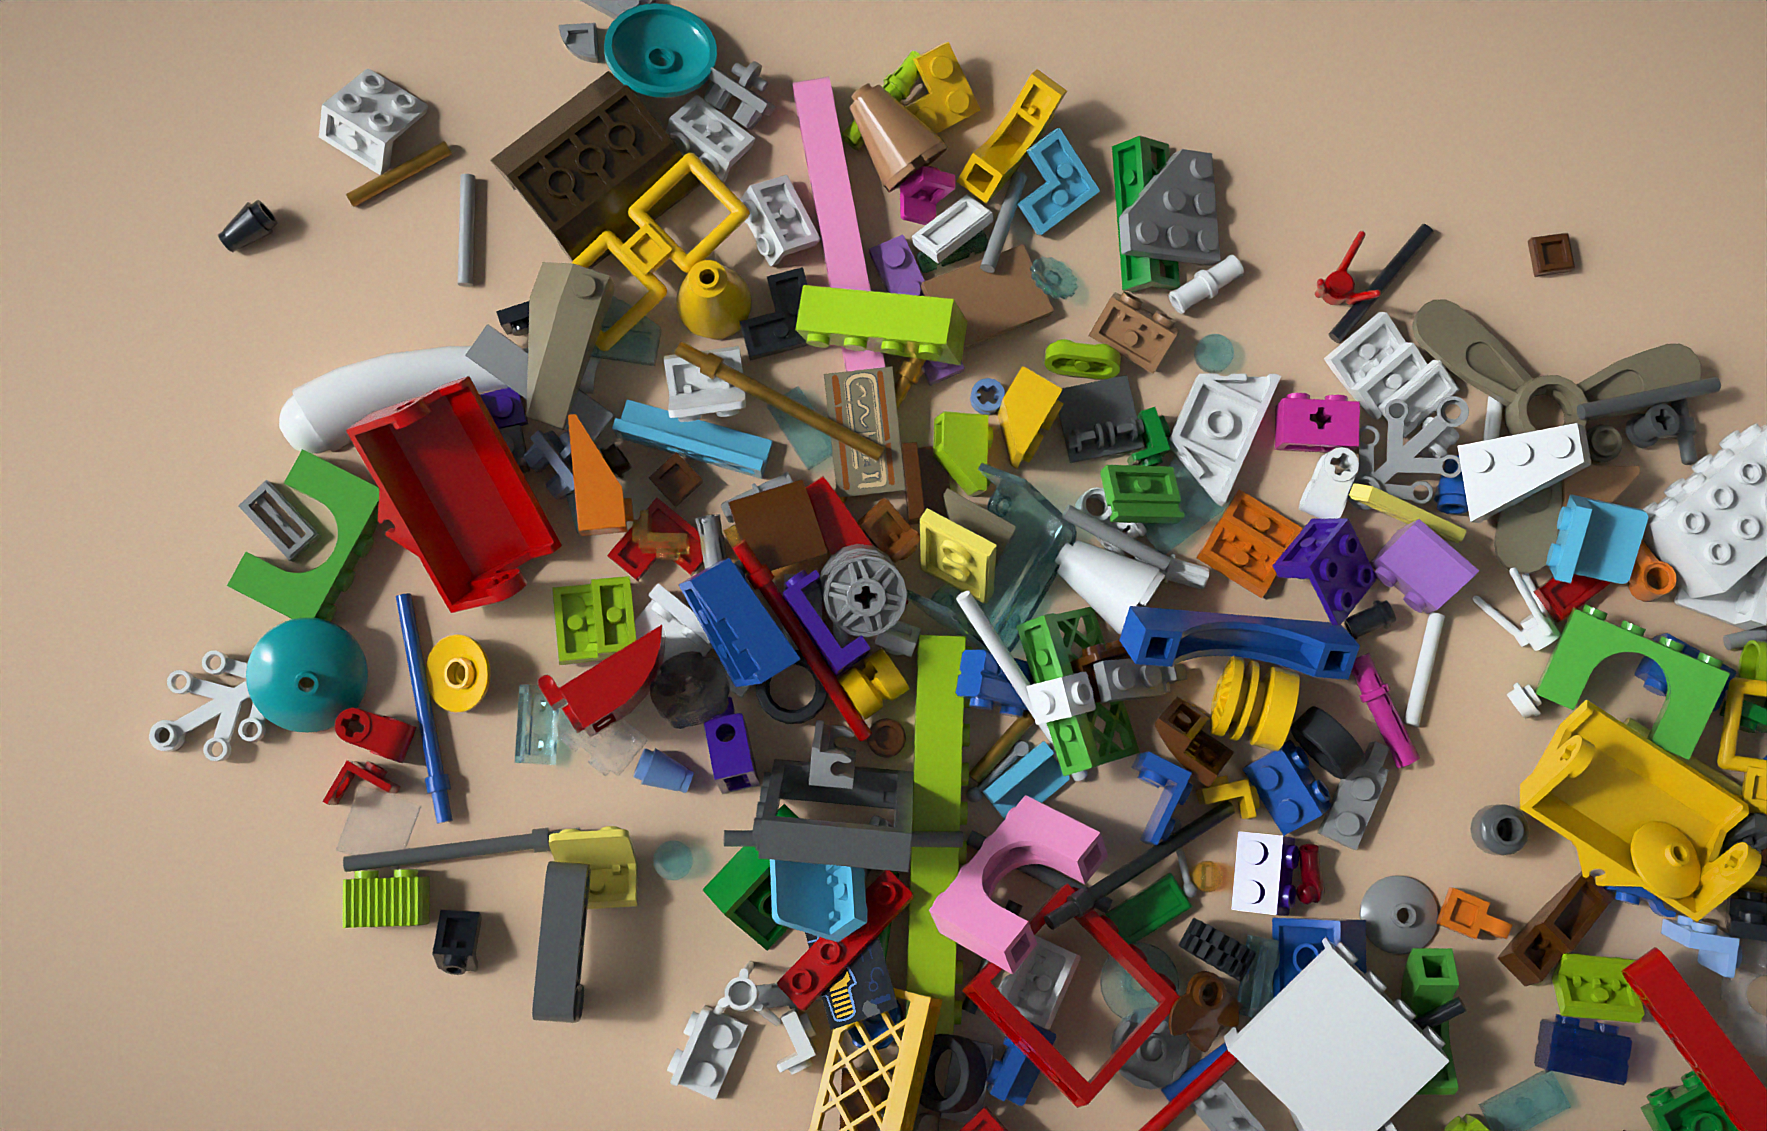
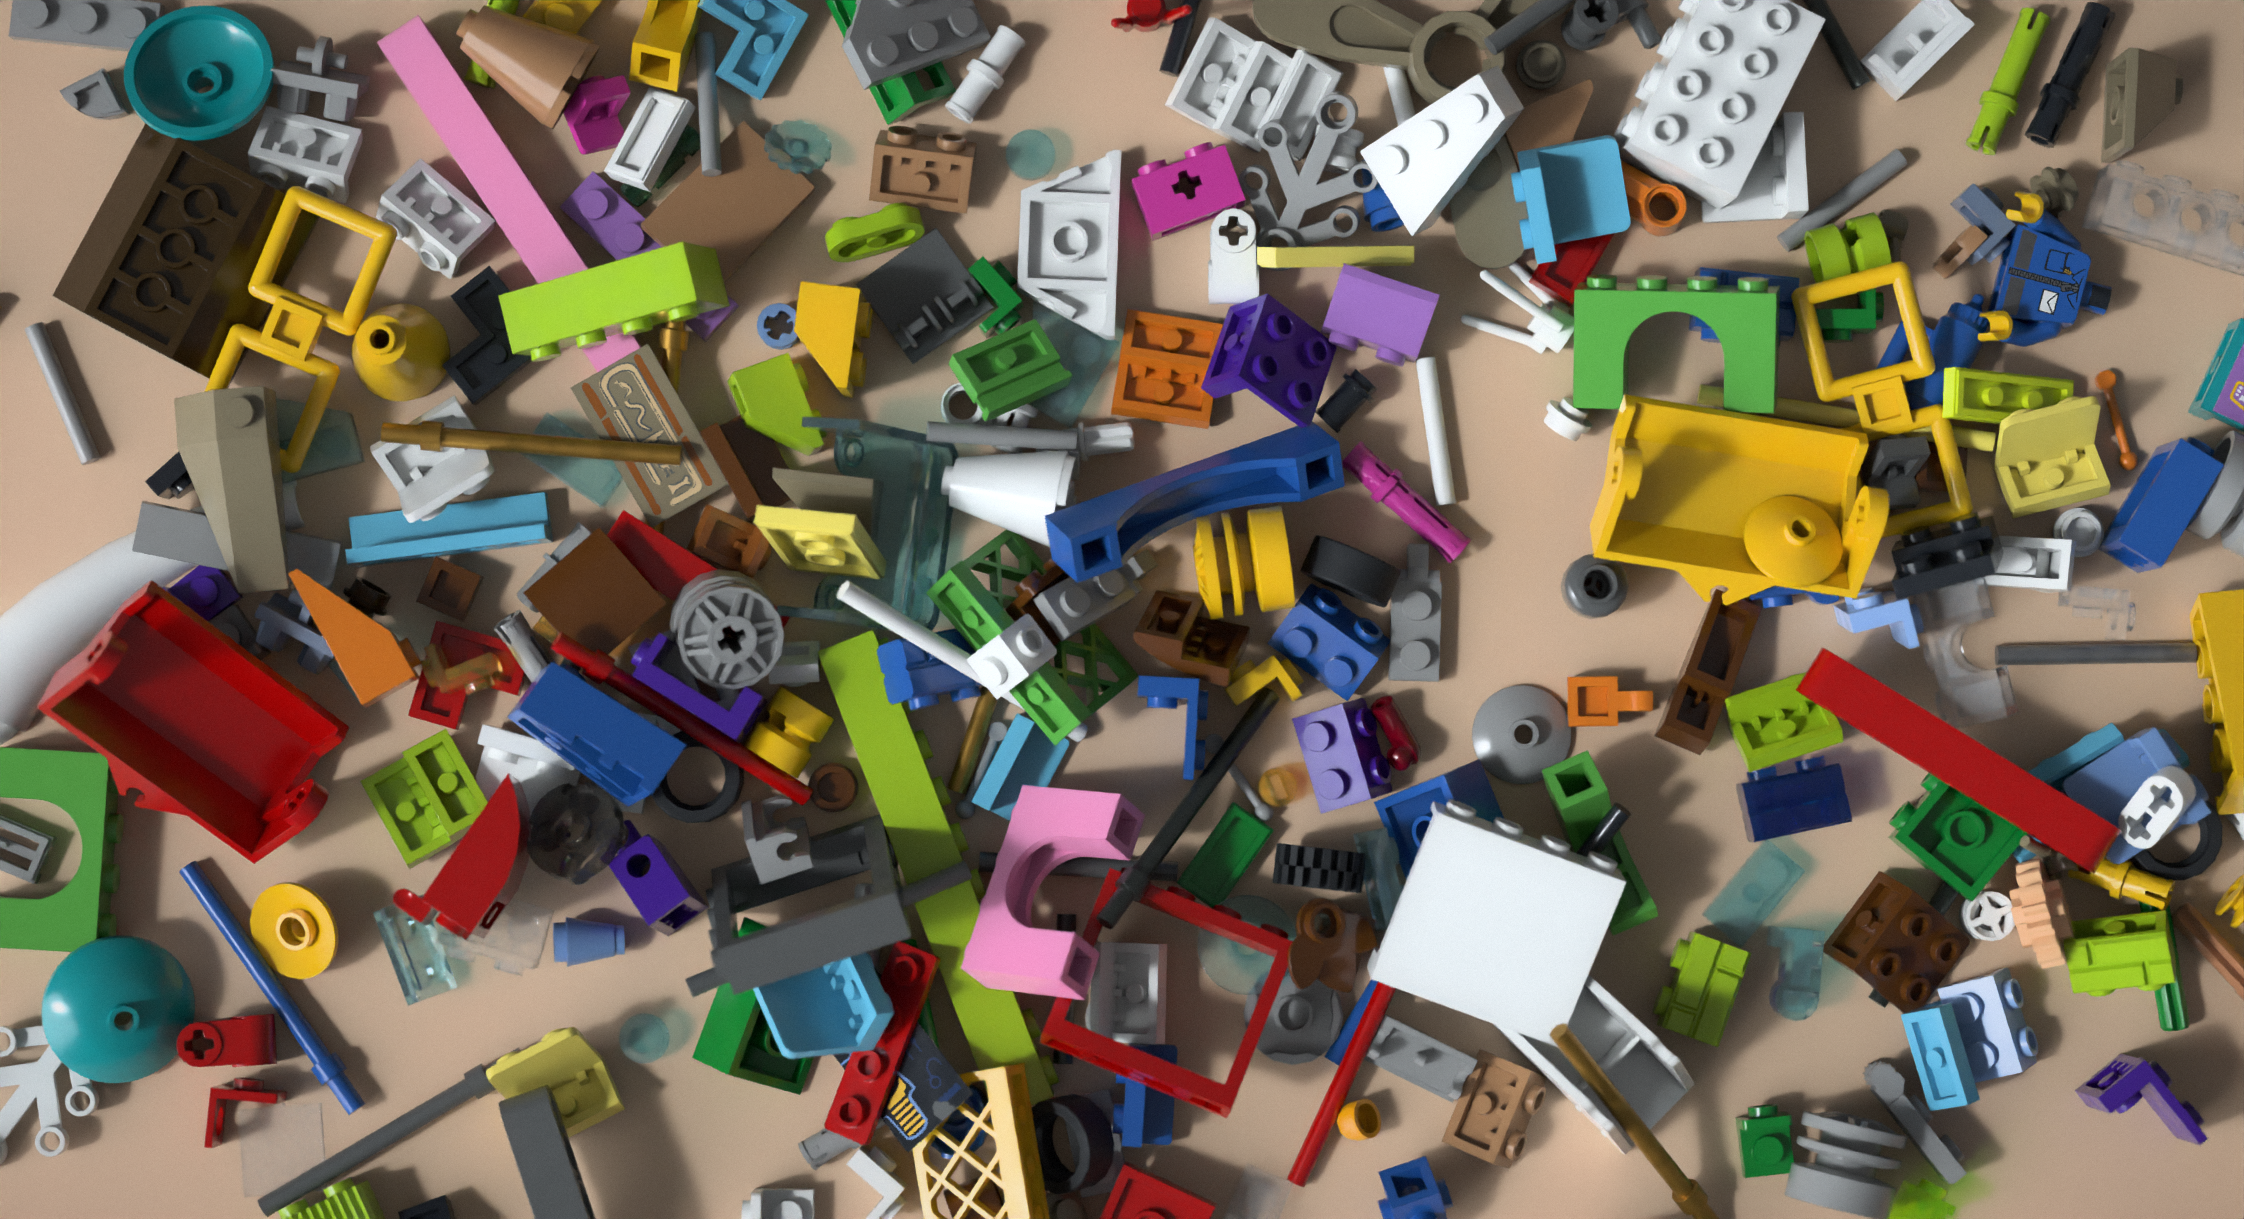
camera: 15 degrees left, 5 degrees up
white plant [713,961,781,1026] -> none

